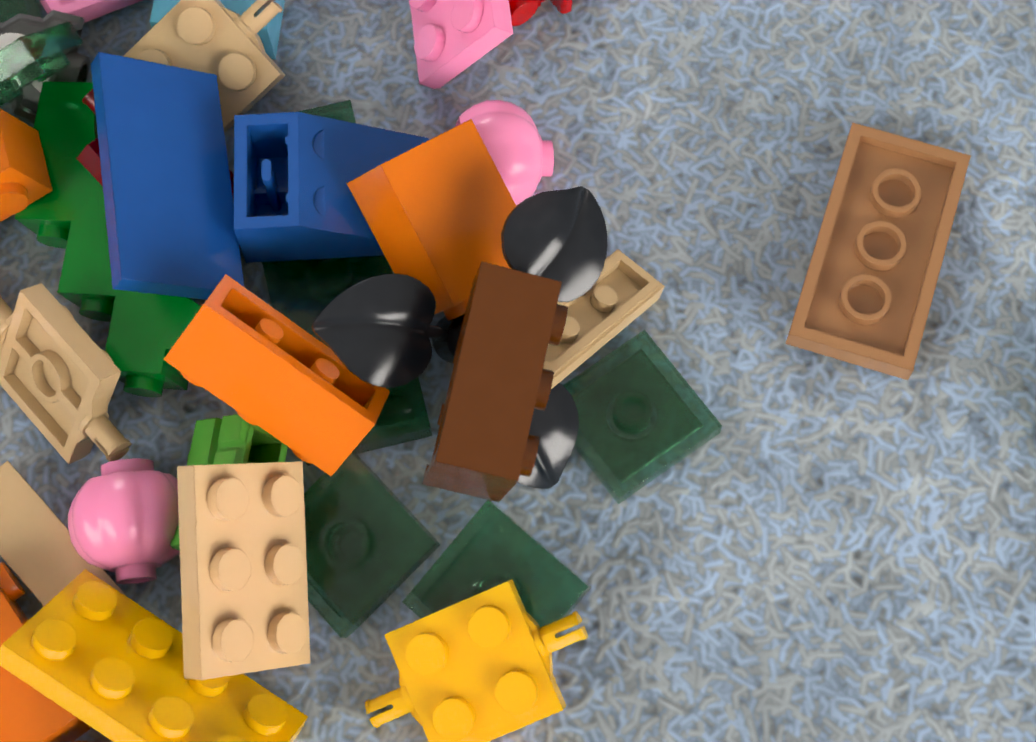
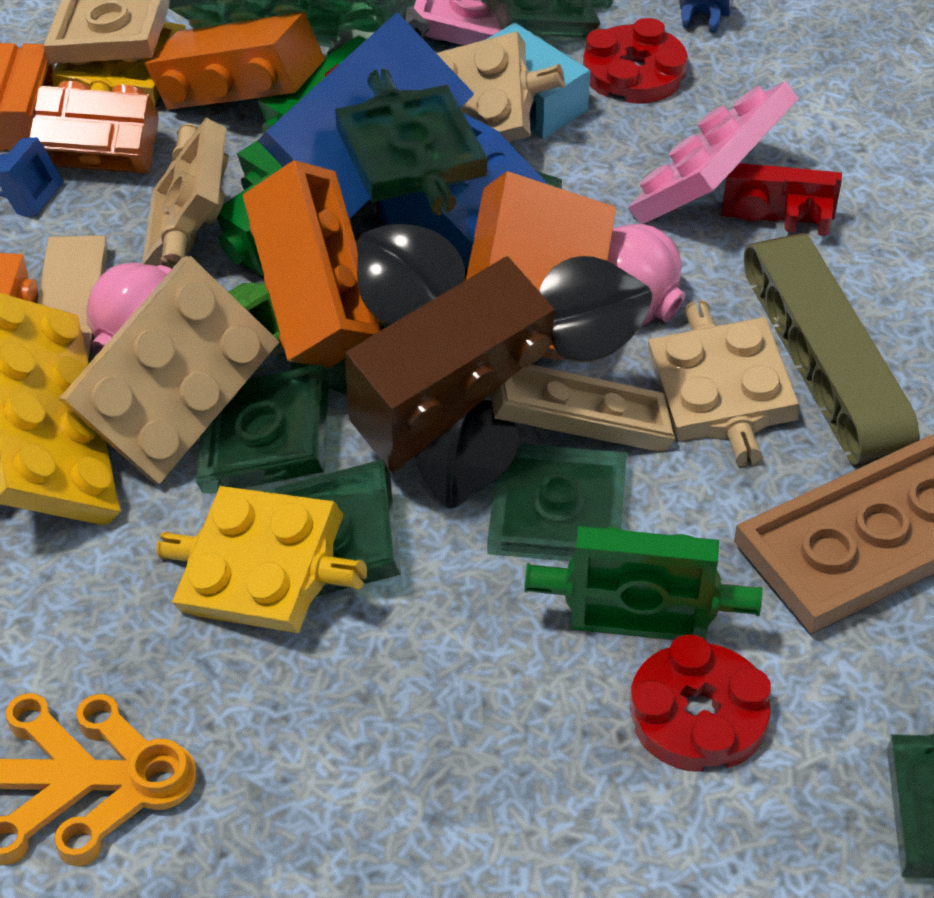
camera: 40 degrees right, 20 degrees down
none -> clear green plate [335,69,487,215]
none -> green plate [524,526,763,640]
none -> red plate [630,635,771,772]
none -> tan plate [648,300,799,467]
none -> olive beam [744,233,920,465]

